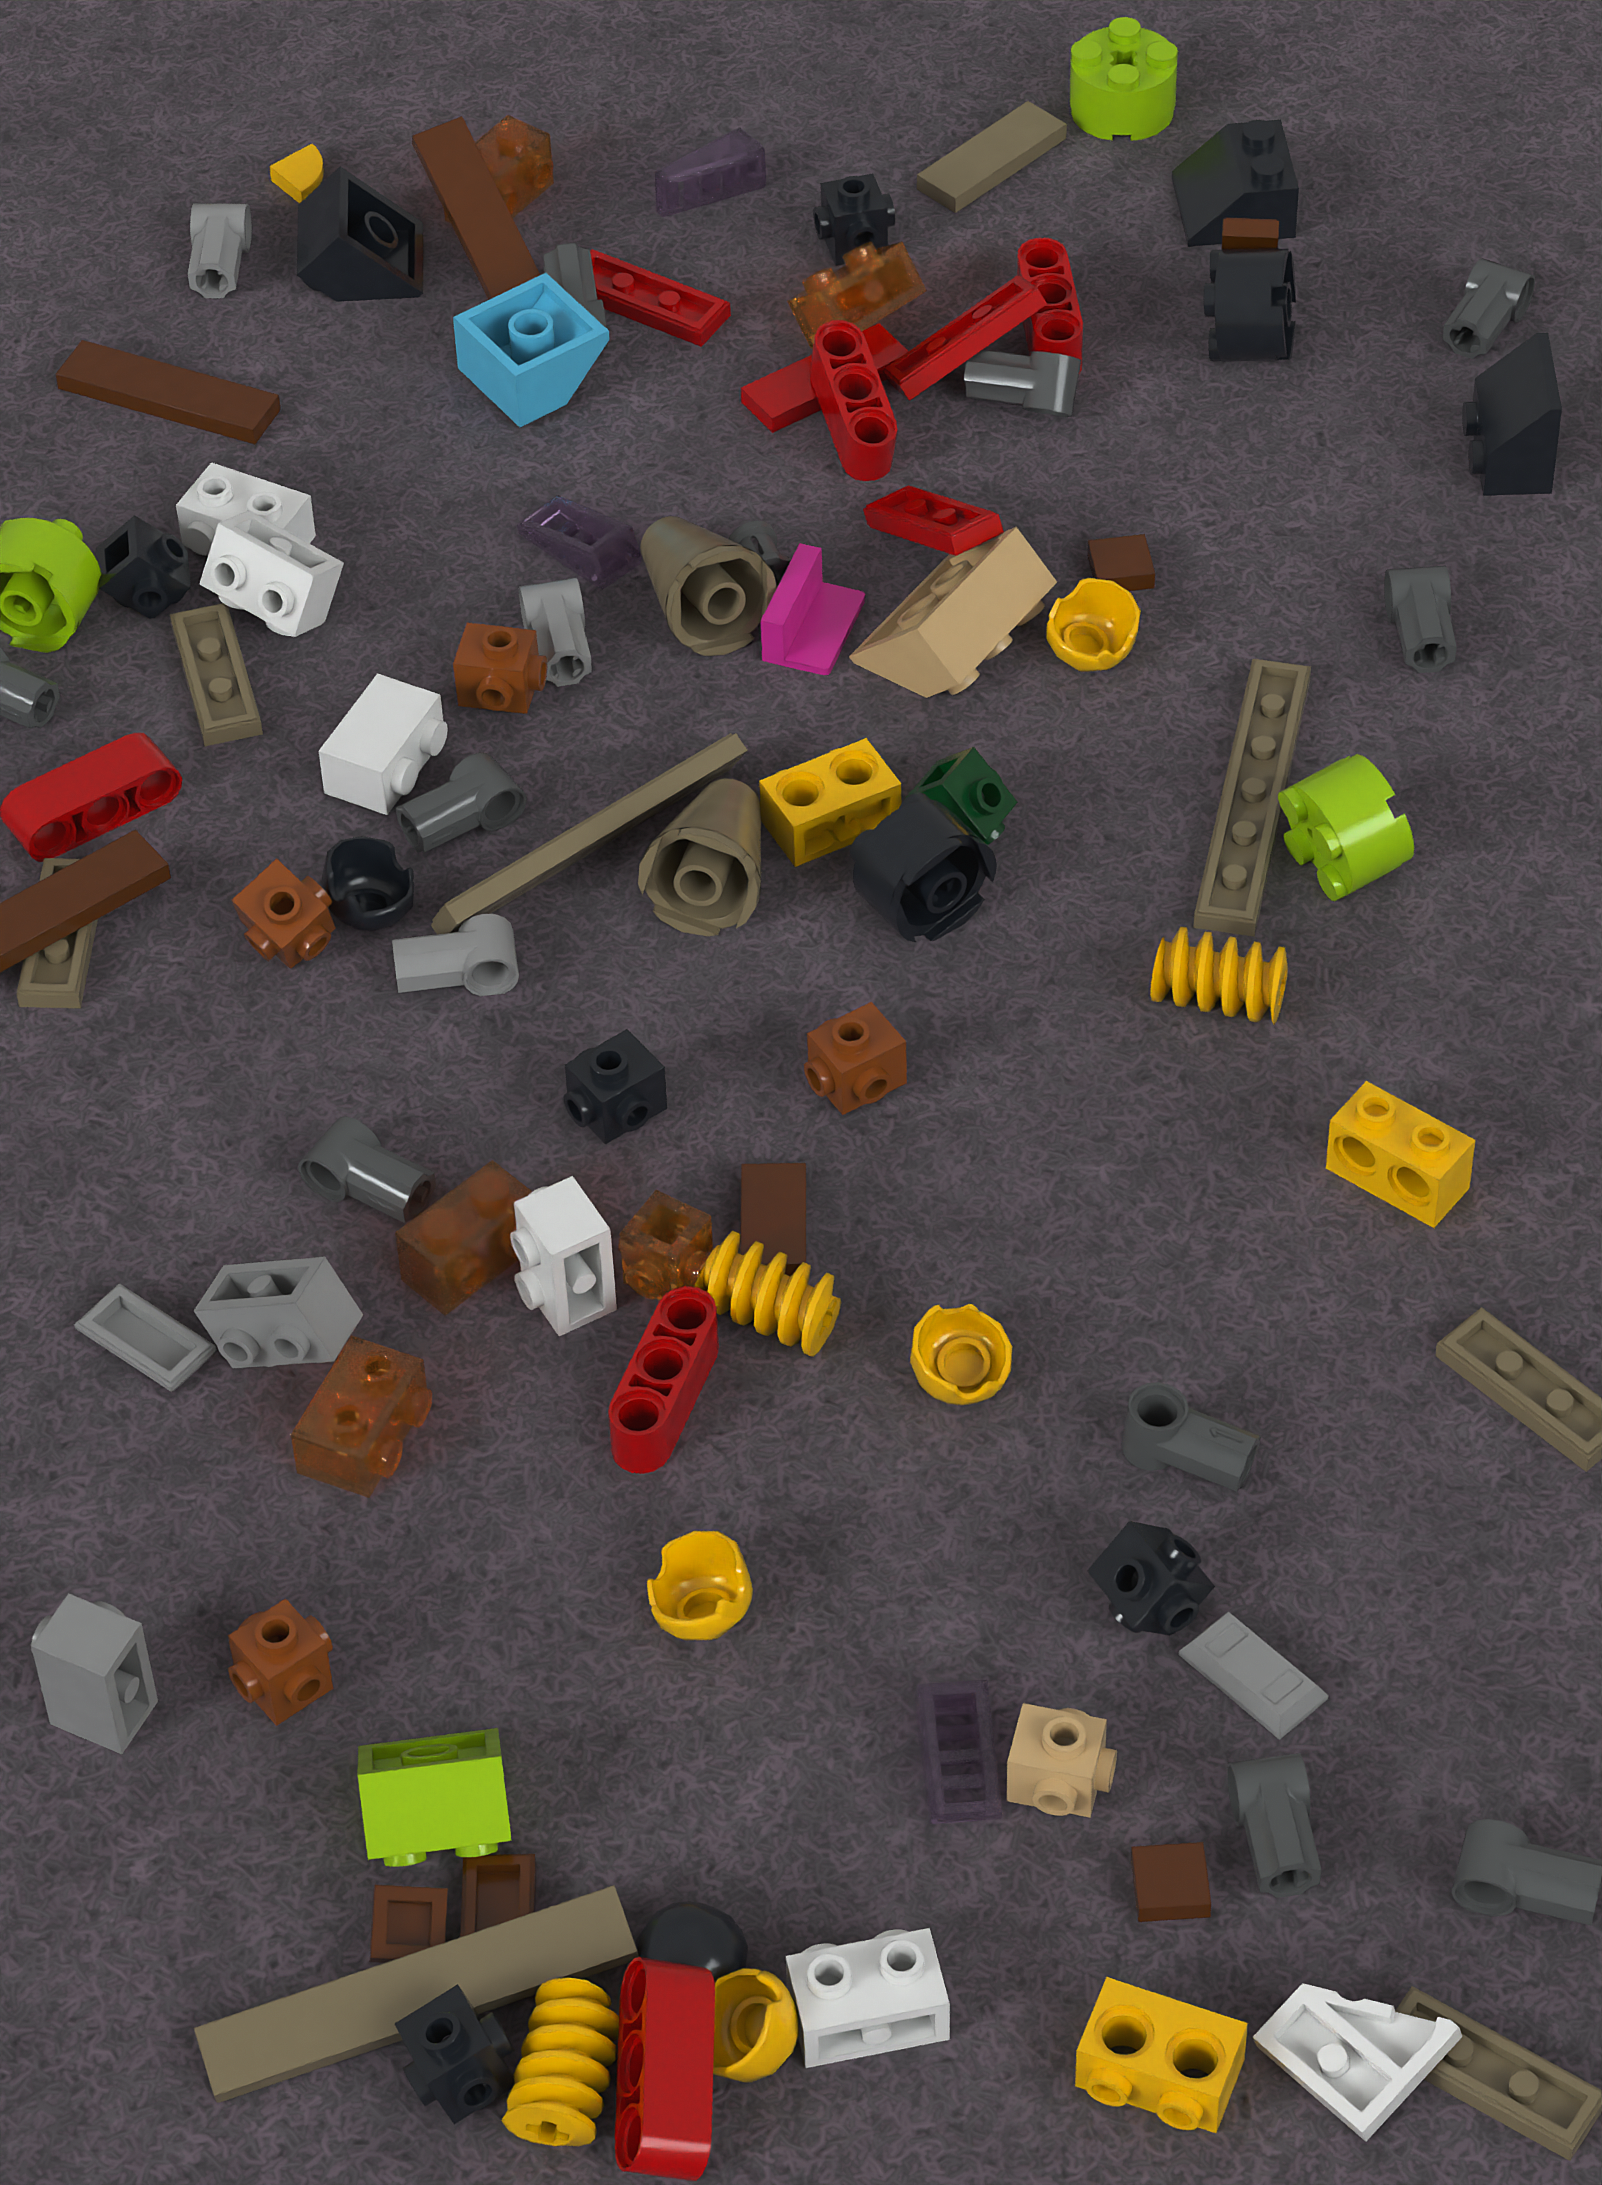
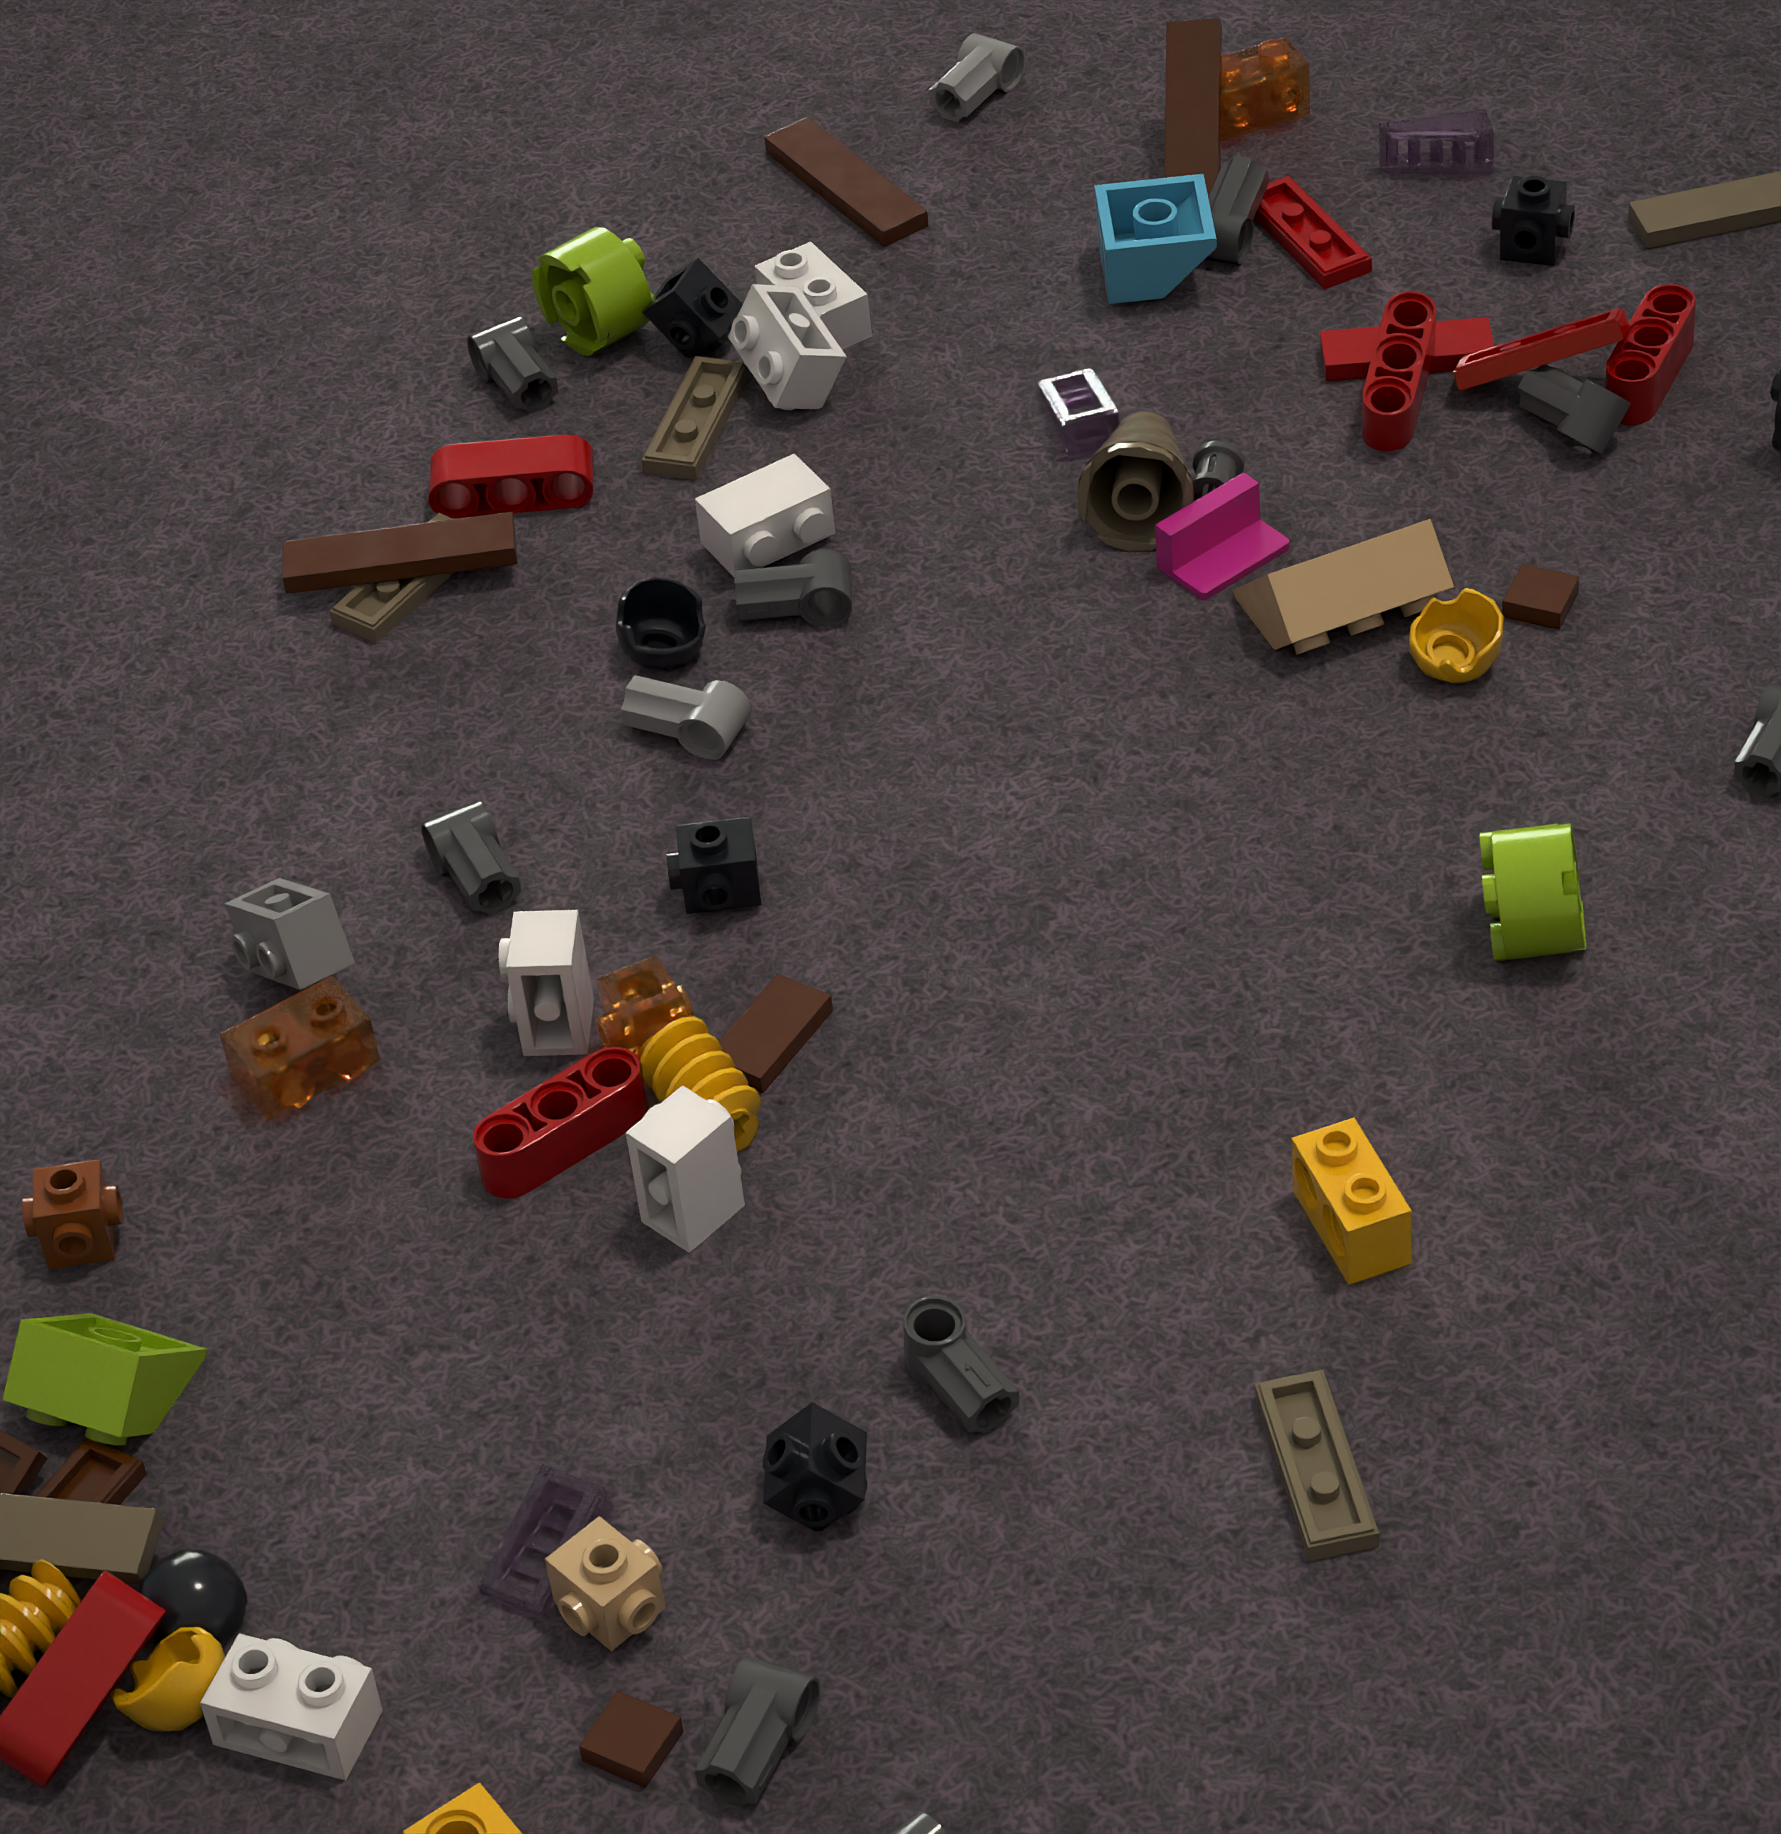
camera: 35 degrees right, 5 degrees down
light grey tile [74,1283,217,1392] -> none
dark orange brick [232,858,336,969] -> none
yellow tile [269,144,324,204] -> none
black slope [297,166,423,302] -> none
clear orange brick [395,1160,532,1316] -> none
dark tan tile [431,733,748,934] -> none
dark orange brick [453,623,547,714] -> none
light grey piece [518,577,592,687] -> none
dark tan cone [638,779,761,936] -> none
yellow hair [647,1531,753,1641] -> none
yellow brick [759,738,902,867] -> none
clear orange brick [787,241,927,349] -> none
dark orange brick [804,1002,907,1115] -> none
black brick [849,792,997,942] -> none
red tile [863,485,1004,556] -> none
dark green brick [905,747,1018,845] -> none
yellow hair [910,1304,1012,1405] -> none
yellow piece [1150,926,1288,1025] -> none
light grey tile [1179,1611,1329,1740] -> none
dark tan tile [1193,659,1311,937] -> none
none -> white brick [626,1085,745,1253]

